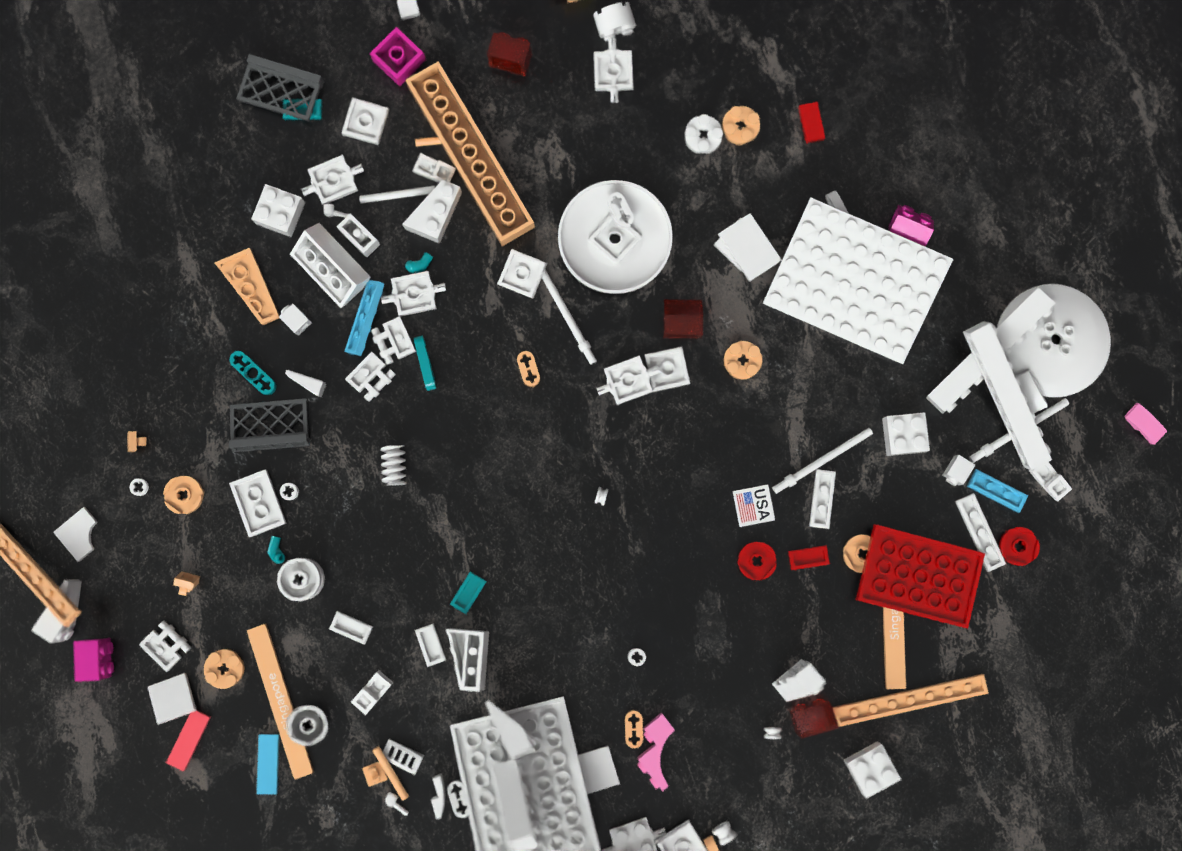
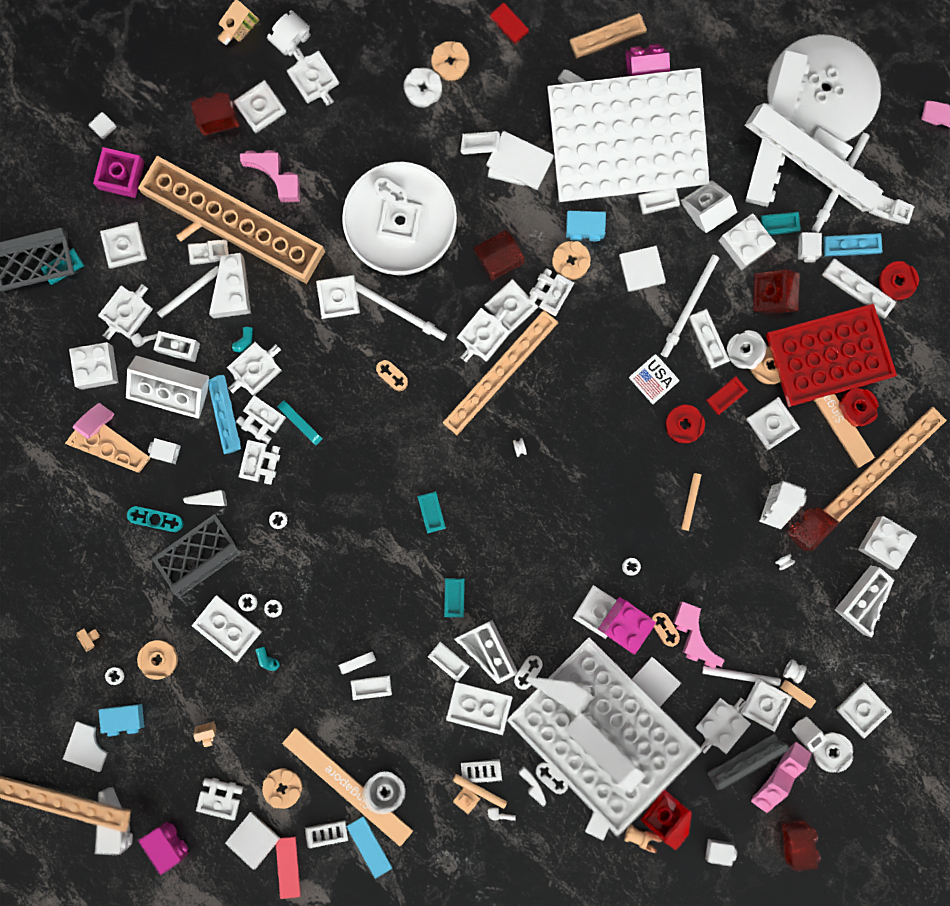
camera: 25 degrees left, 0 degrees up
white wheel [277,558,325,601] -> none
white slope [351,670,393,715] -> none
white piece [381,446,407,486] -> none
none -> bright pink slope [73,403,114,439]
none -> medium azure brick [99,704,144,736]
none -> white tile [234,80,286,133]
none -> bright pink arch [240,150,300,202]
none -> white bush [264,600,282,618]
none -> white bush [269,511,287,529]
none -> white slope [305,821,348,848]
none -> white beam [339,651,376,674]
none -> teal tile [417,491,446,534]
none -> light nougat tile [443,310,558,435]
none -> white plate [446,682,512,735]
none -> white tile [461,131,500,154]
none -> white beam [514,655,542,689]
none -> white plate [528,269,574,316]
none -> medium azure brick [566,211,606,241]
none -> light nougat tile [570,13,647,58]
none -> white tile [573,585,617,639]
none -> dark pink brick [598,597,657,655]
none -> white tile [619,246,666,292]
none -> white tile [638,187,680,214]
none -> white slope [681,180,737,233]
none -> light nougat bar [681,473,701,531]
none -> white bar [702,666,781,686]
none -> white plate [727,330,767,369]
none -> white tile [746,397,800,450]
none -> clear red slope [753,269,799,313]
none -> teal tile [760,212,801,235]
none -> white wedge [835,566,894,638]
none -> red plate [839,388,879,427]

